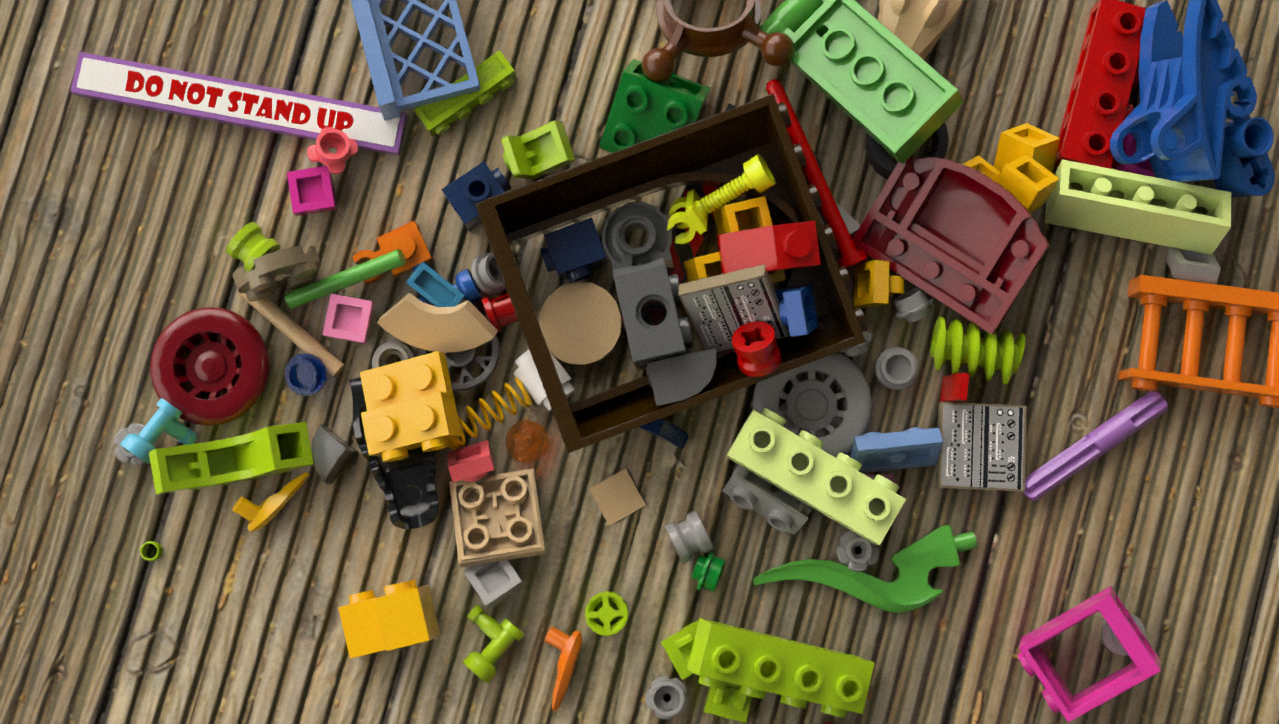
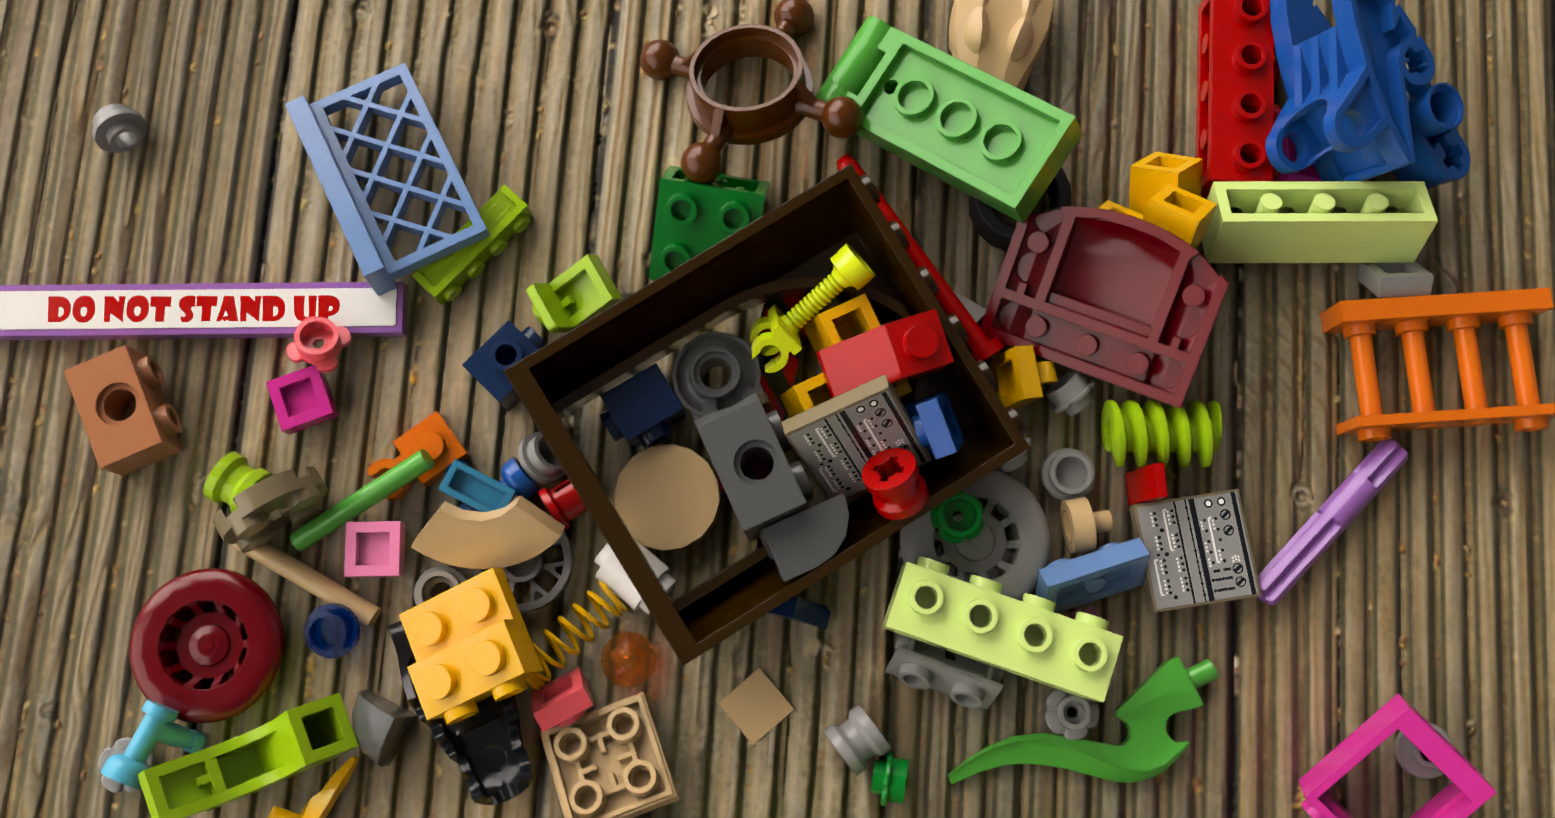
camera: 15 degrees left, 5 degrees down
none -> nougat brick [64,345,183,476]
none -> green plate [930,491,984,544]
none -> tan tile [1060,497,1113,553]

